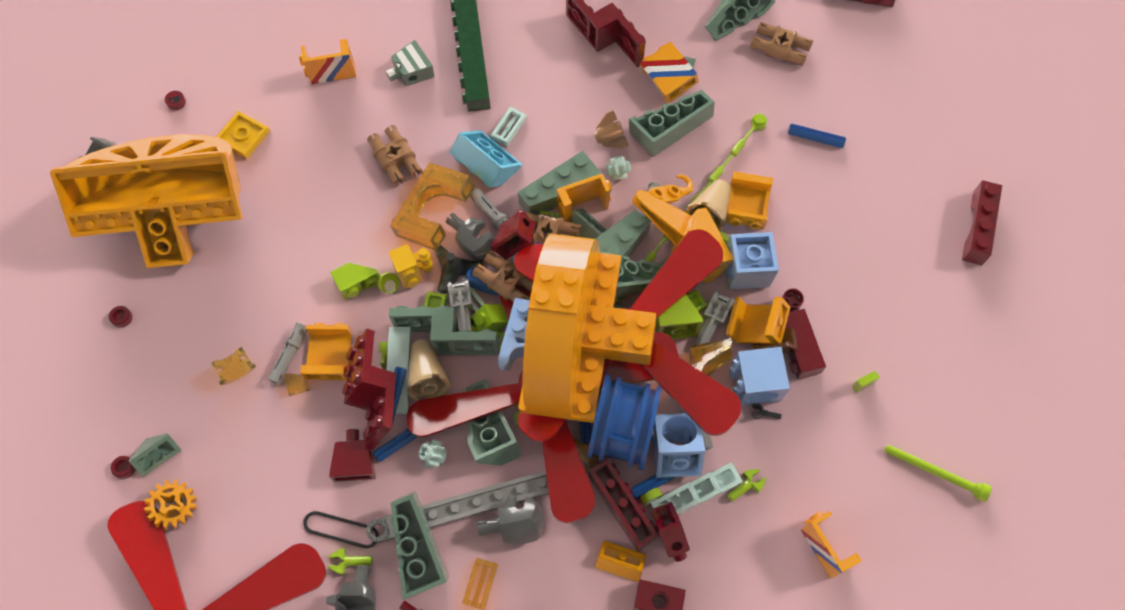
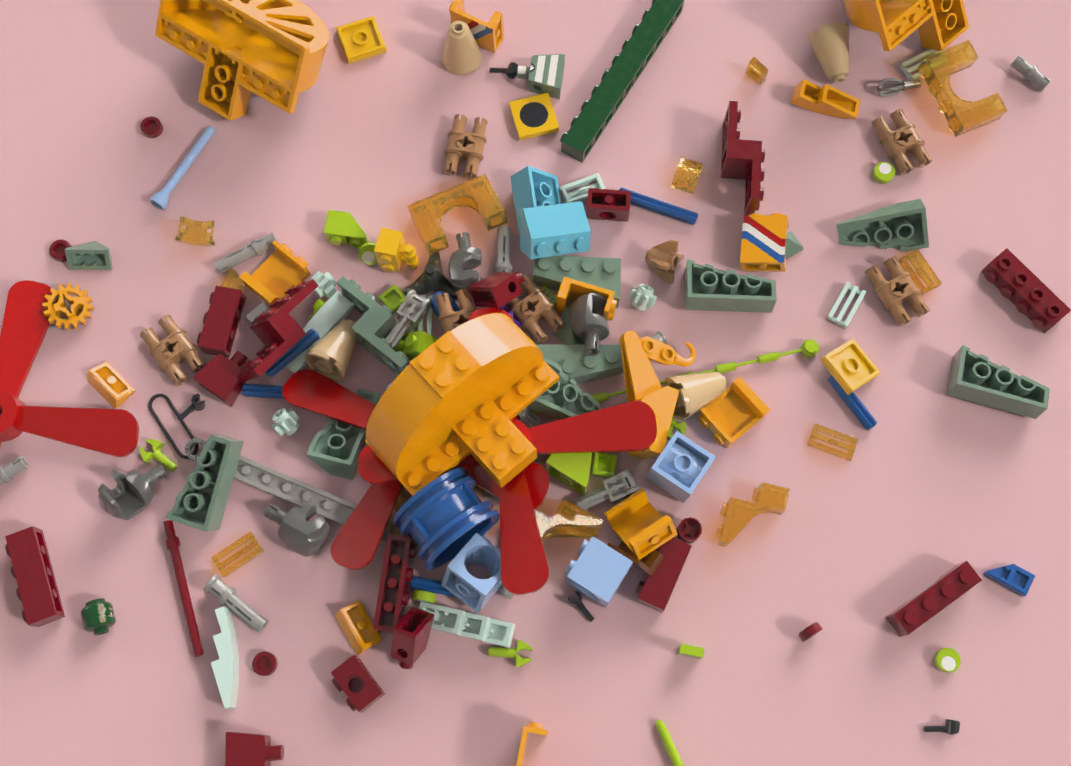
camera: 40 degrees right, 5 degrees up
none -> light orange slope [87,361,135,409]
none -> medium nougat pin [140,315,206,386]
none -> light blue piece [149,127,214,210]
none -> black hand [177,394,205,422]
none -> dark red brick [197,285,247,358]
none -> light grey tile [245,302,268,325]
none -> light aqua gear [311,271,337,298]
none -> tan cone [442,21,482,76]
none -> black hand [490,62,518,79]
none -> yellow tile [509,93,559,141]
none -> medium azure slope [520,201,591,260]
none -> dark grey piece [569,293,609,356]
none -> dark red brick [586,188,631,222]
none -> blue axle [619,187,698,225]
none -> clear yellow piece [671,156,703,194]
none -> clear yellow arch [715,482,790,547]
none -> dark red tile [798,622,823,643]
none -> clear yellow tile [807,423,859,461]
none -> yellow tile [820,339,881,395]
none -> light aqua tile [826,281,867,329]
none -> clear yellow tile [898,249,942,295]
none -> black hand [923,719,960,735]
none -> lime tile [934,648,961,673]
none -> sand green wedge [947,345,1050,419]
none -> blue tile [983,564,1035,597]

